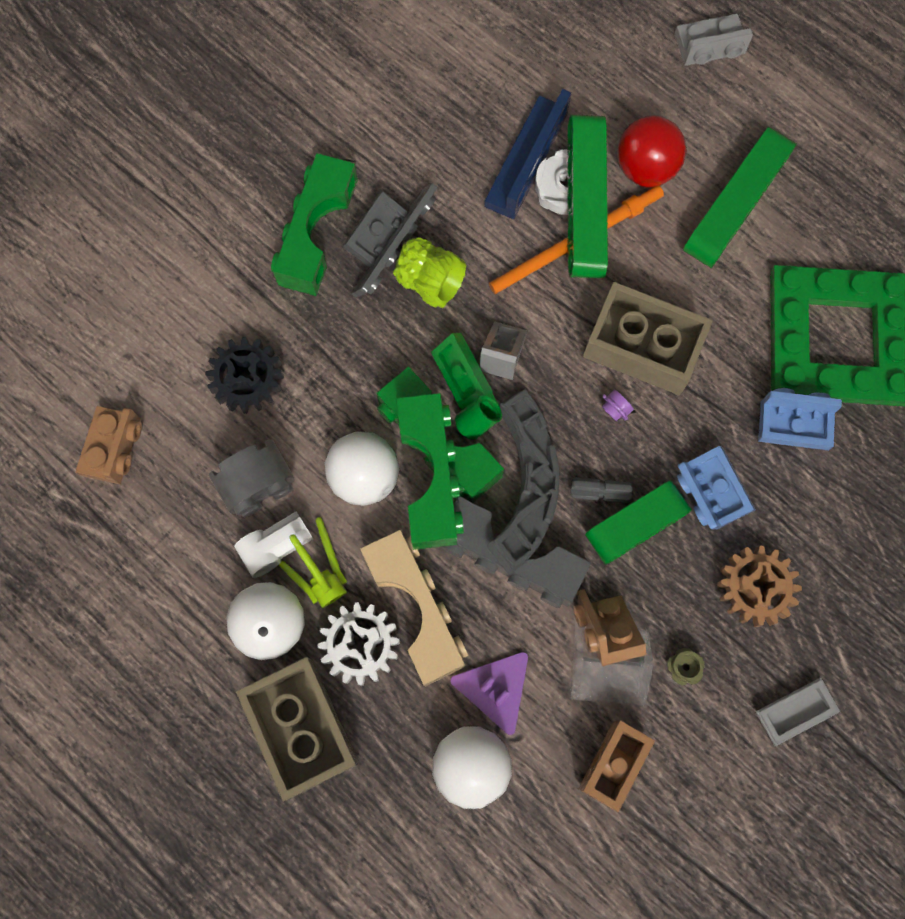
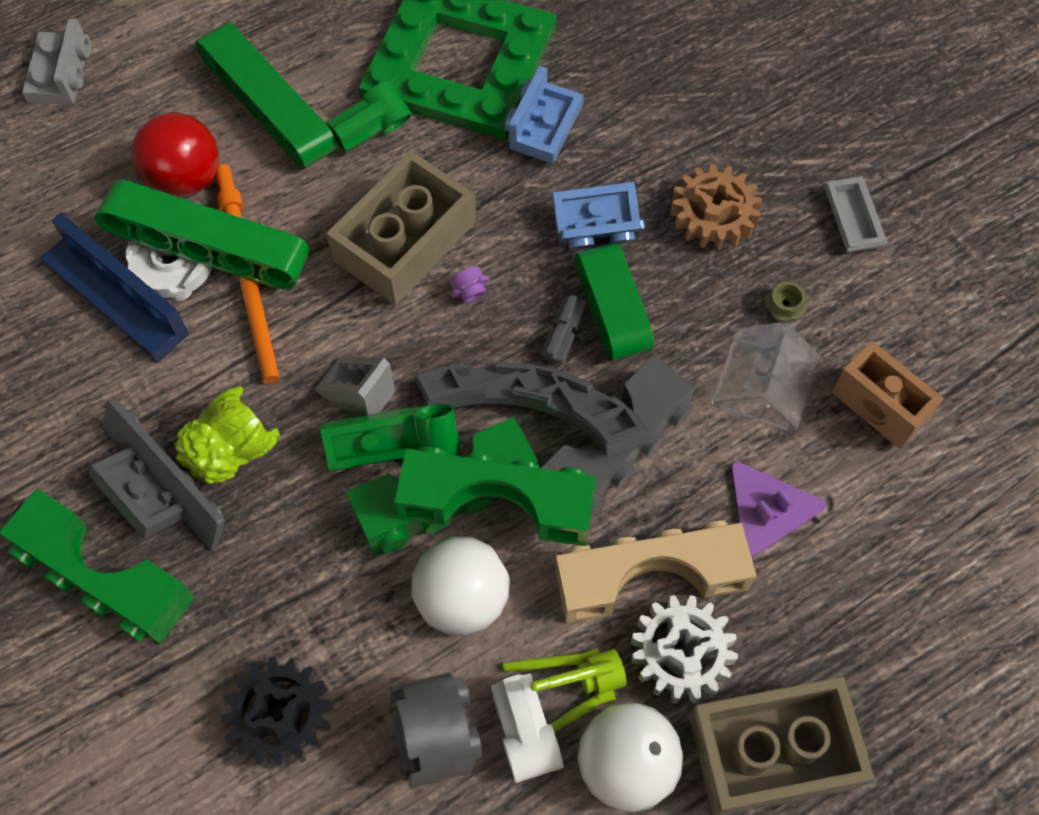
camera: 75 degrees left, 10 degrees down
white piece [432,727,512,809] -> none
medium nougat bracket [573,589,646,666] -> none
none -> green piece [327,80,413,154]

